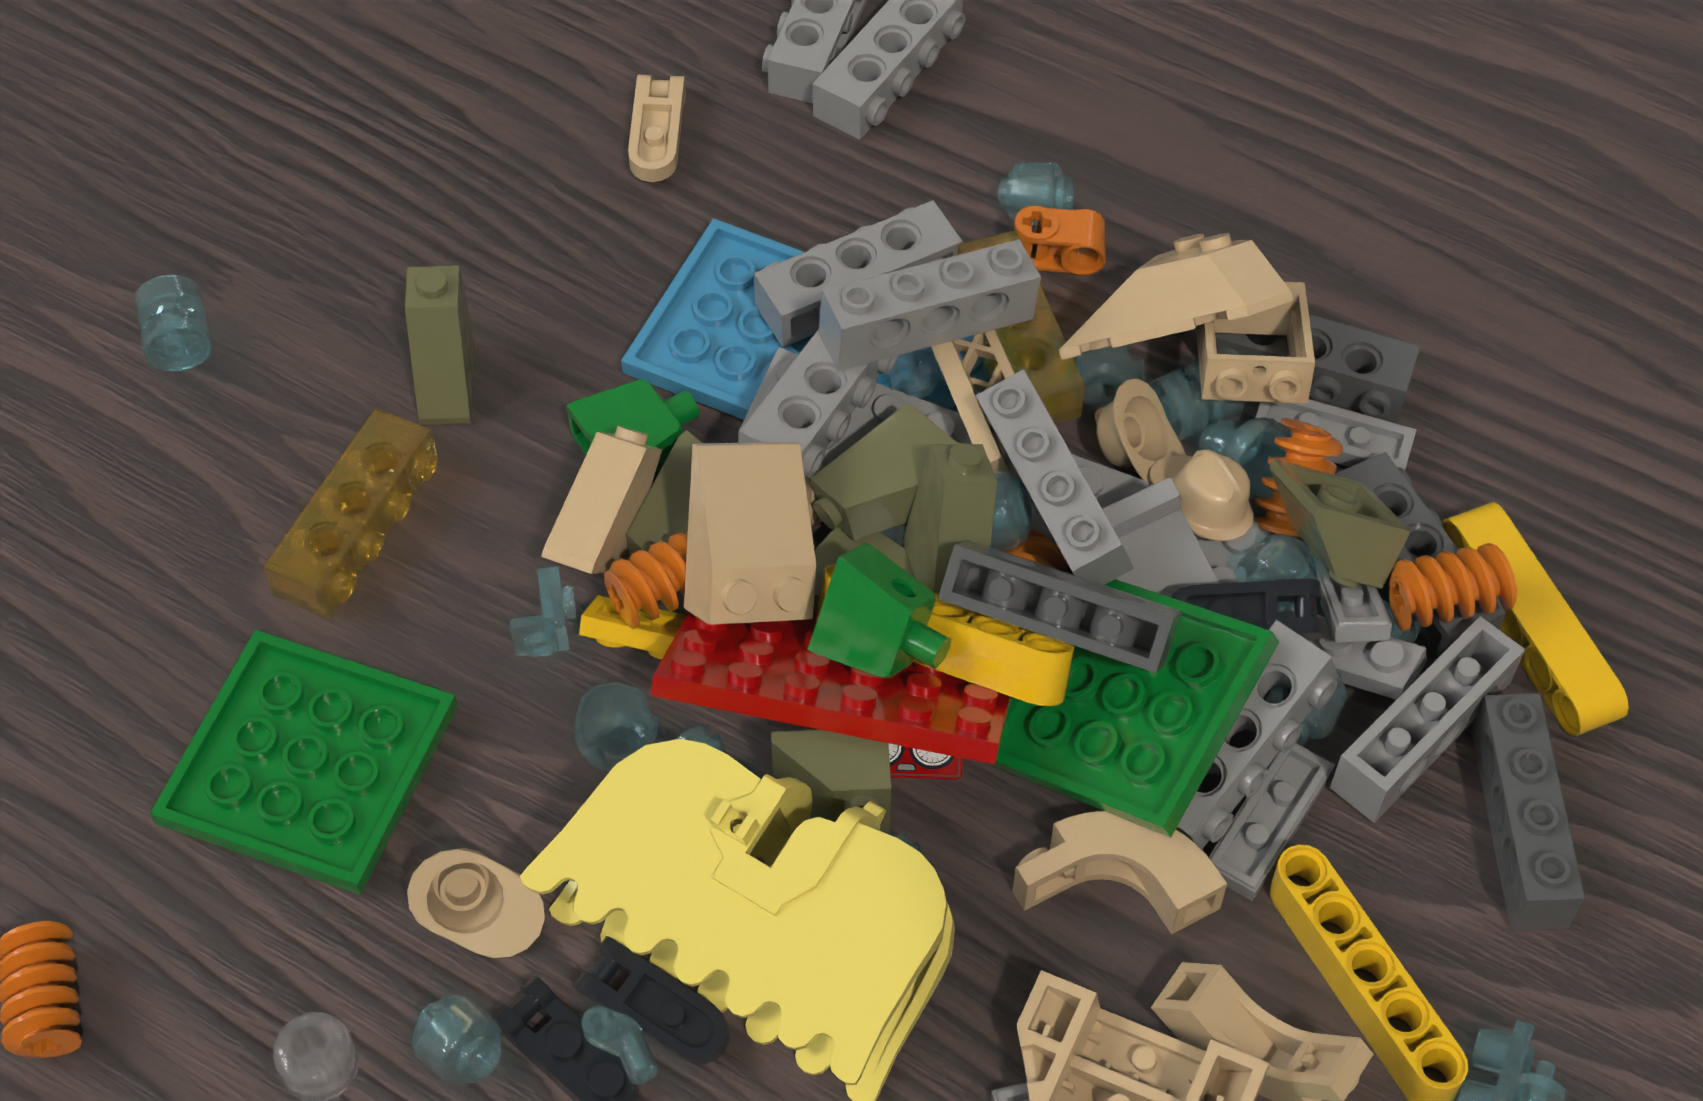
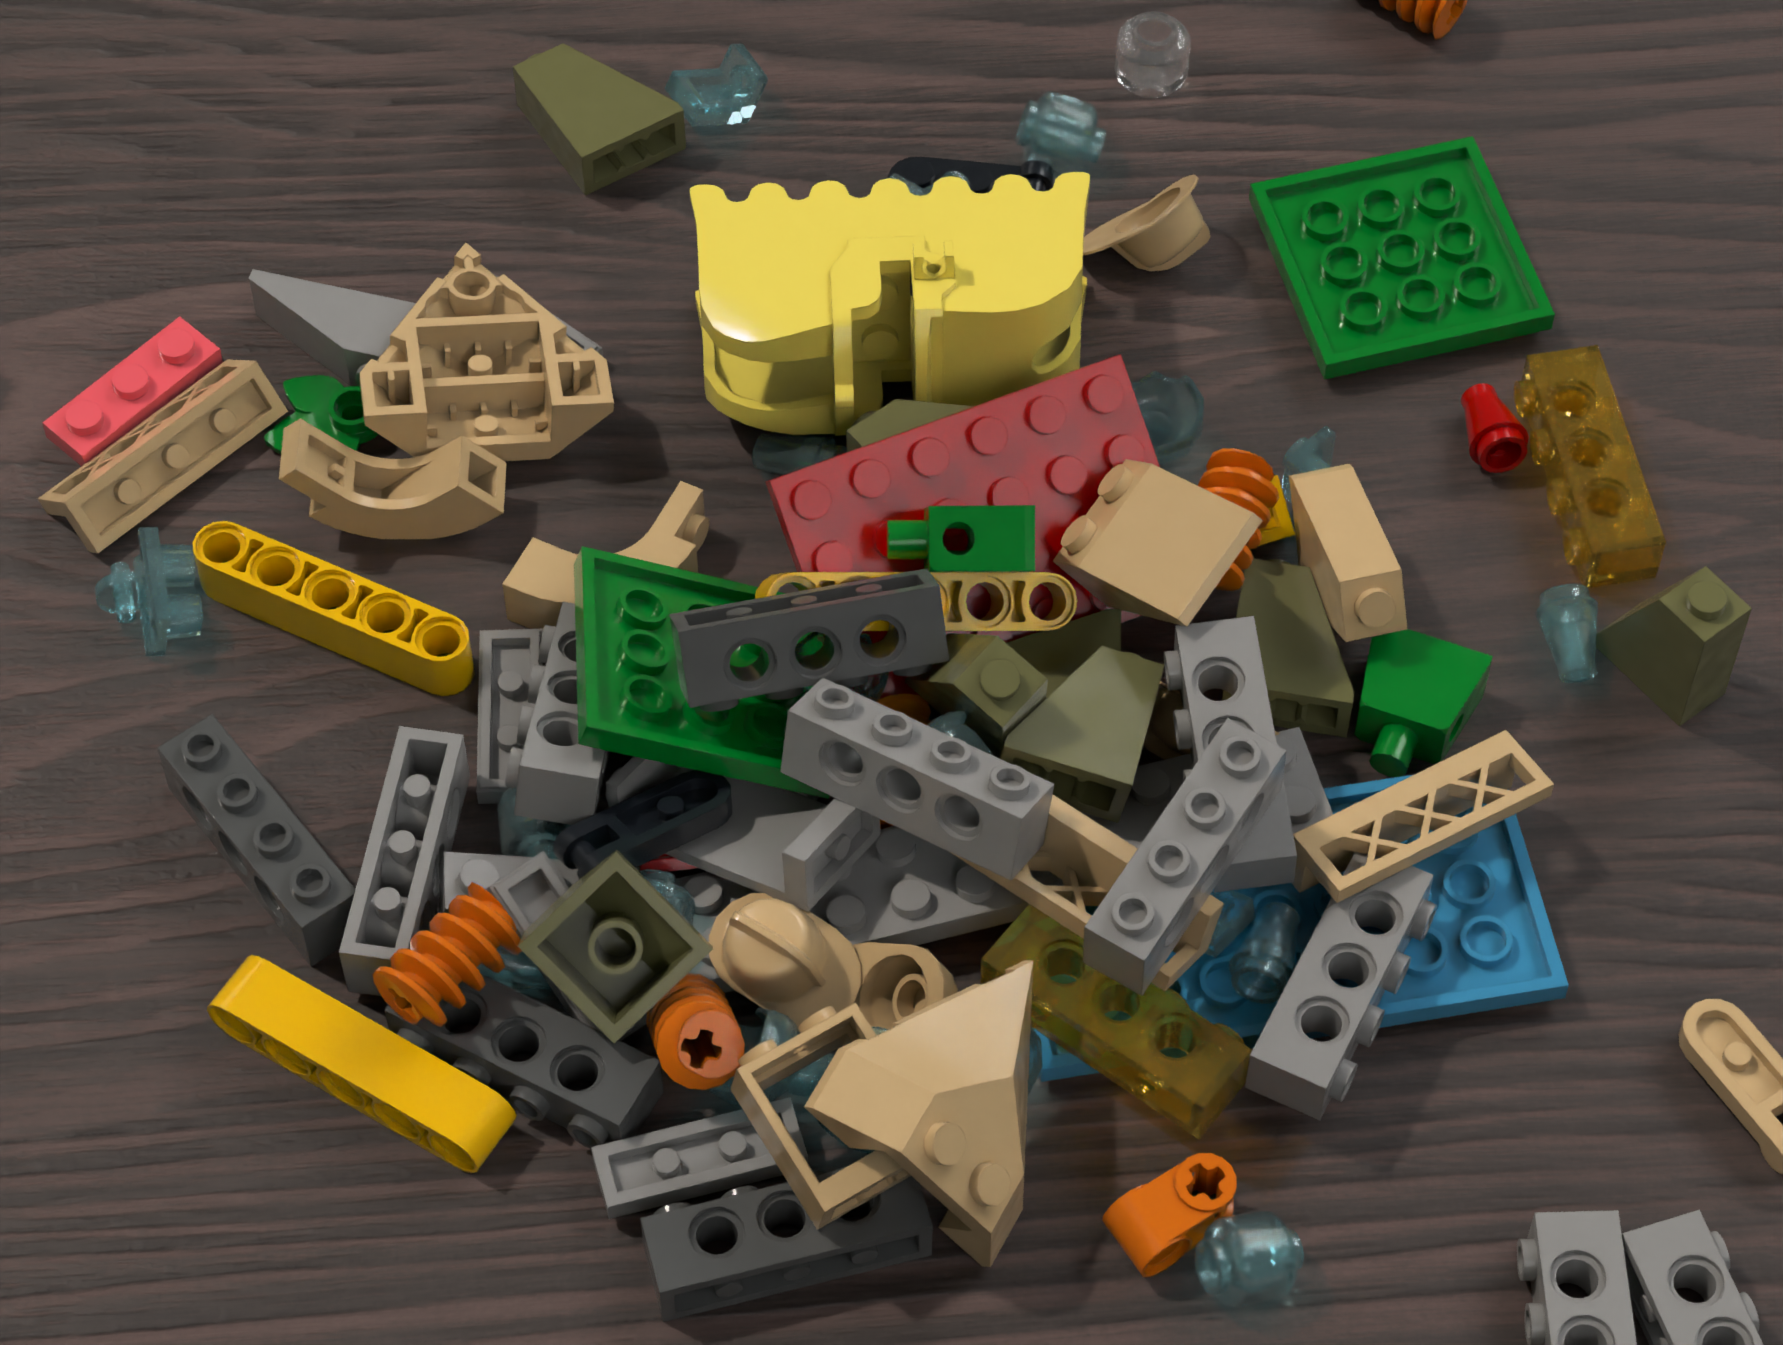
camera: 145 degrees right, 0 degrees up
none -> tan fence [1292,730,1554,903]
none -> red cone [1461,383,1529,473]
none -> clear light blue cone [1535,584,1598,683]

